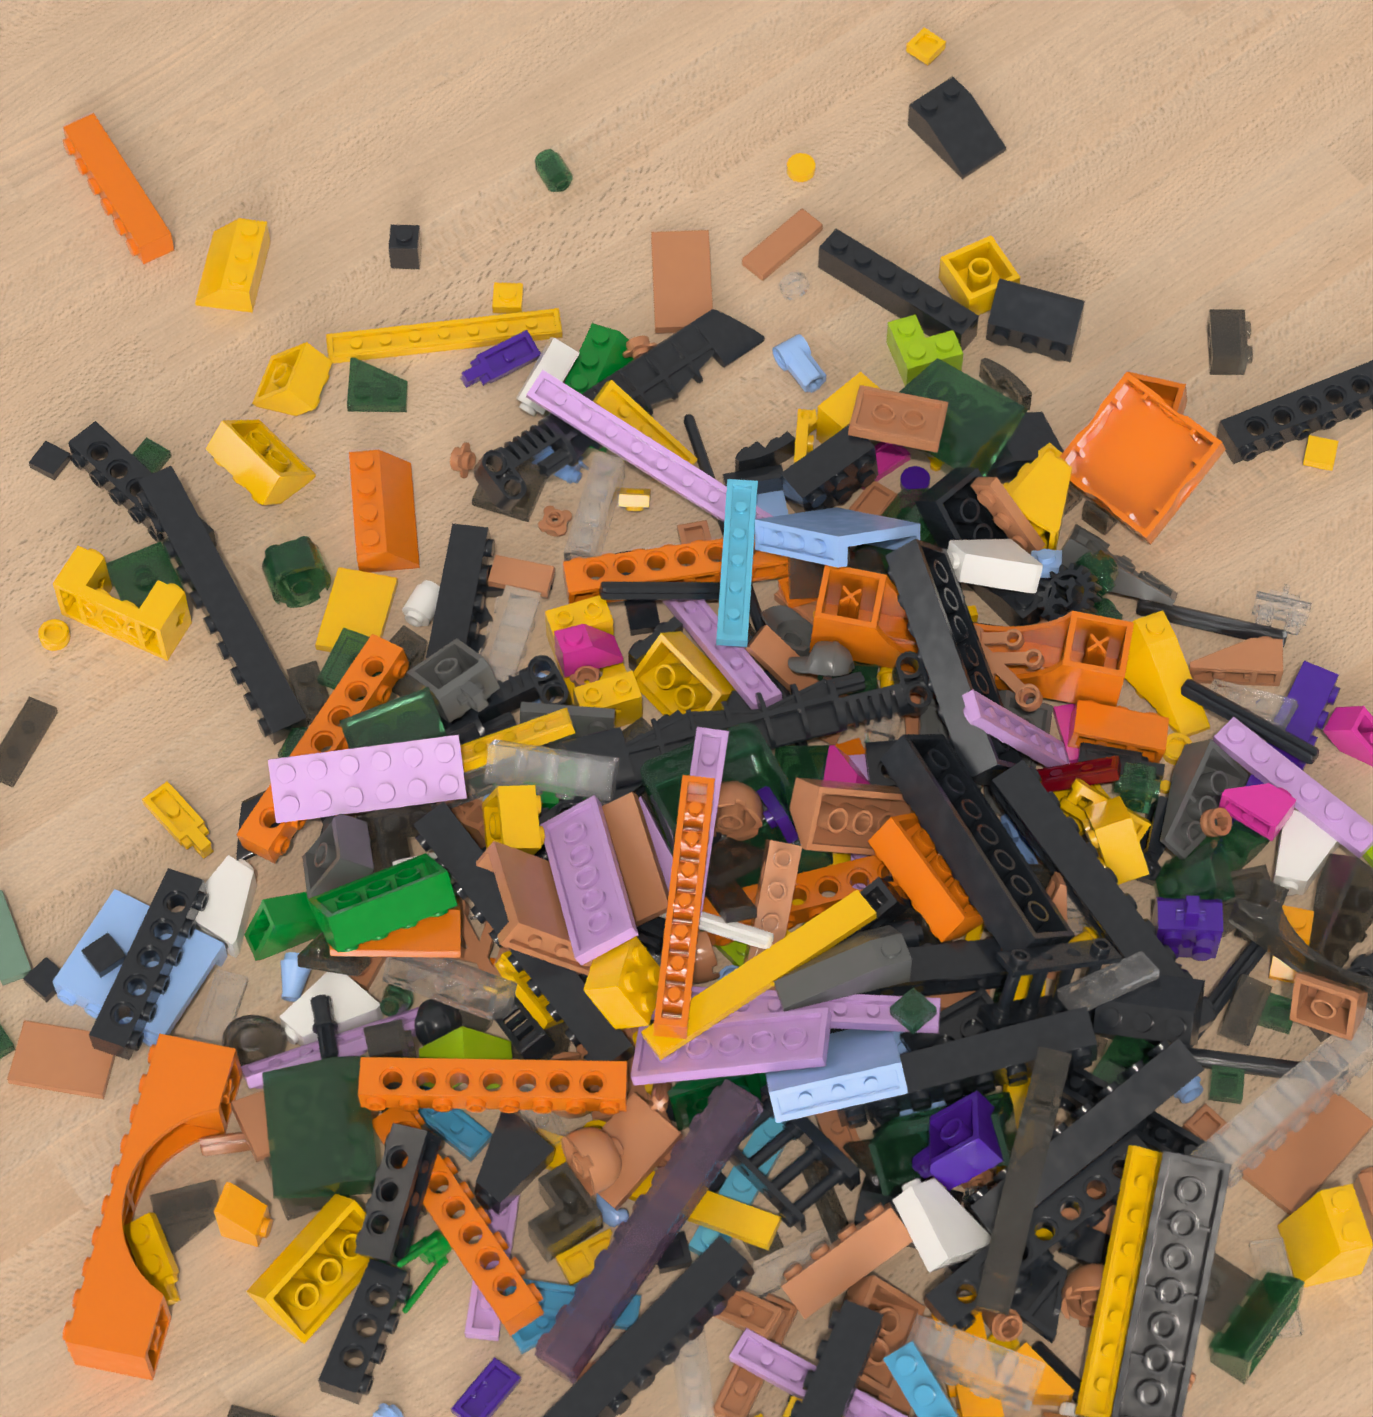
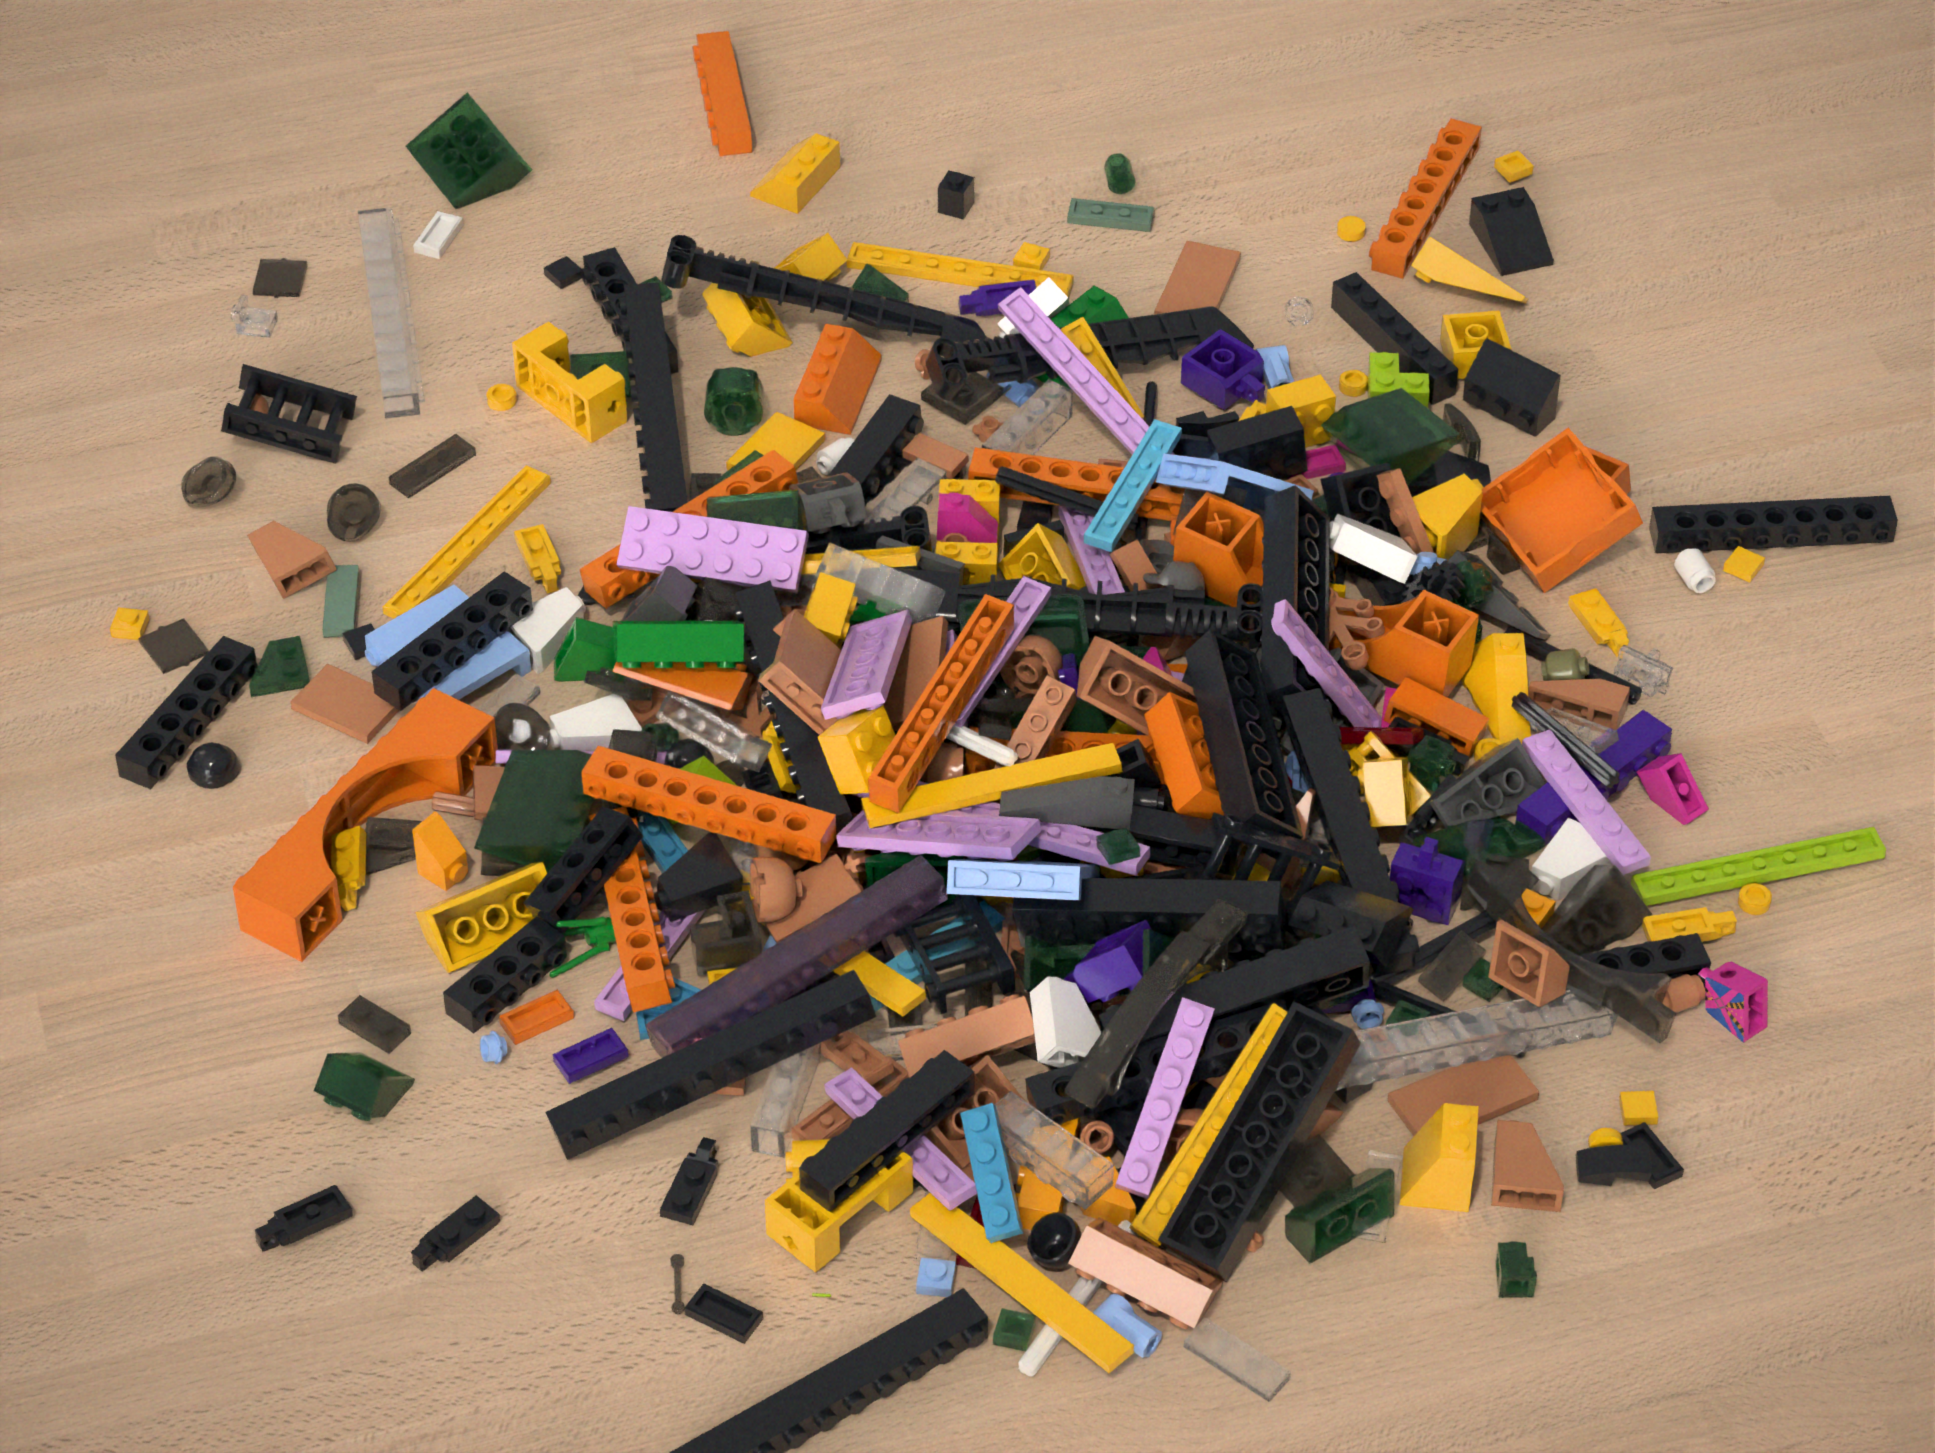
camera: 20 degrees right, 15 degrees down
black tile [81,933,126,978] -> none
light blue cone [280,952,312,1002] -> none
black axle [310,995,338,1060] -> none
yellow plate [619,488,651,511] -> none
nougat plate [623,336,657,359] -> none
nougat tile [742,208,823,281] -> none
nougat tile [848,385,949,452] -> none
clear tile [1057,951,1160,1011] -> none
nougat bush [1200,808,1232,837] -> none
clear smoke brick [1206,309,1253,375] -> none
dark pink slope [1218,783,1297,841] -> none
none -> yellow tile [383,465,551,619]
none -> orange tile [499,989,574,1045]
none -> black piece [661,235,987,344]
none -> sand green tile [1067,198,1154,232]
none -> lavender plate [1115,997,1215,1199]
none -> dark purple hinge [1181,329,1265,410]
none -> yellow tile [1339,370,1368,397]
none -> orange brick [1369,118,1482,279]
none -> yellow wedge [1411,236,1528,304]
none -> olive head [1541,648,1590,681]
none -> yellow hinge [1568,588,1629,657]
none -> white brick [1674,548,1716,593]

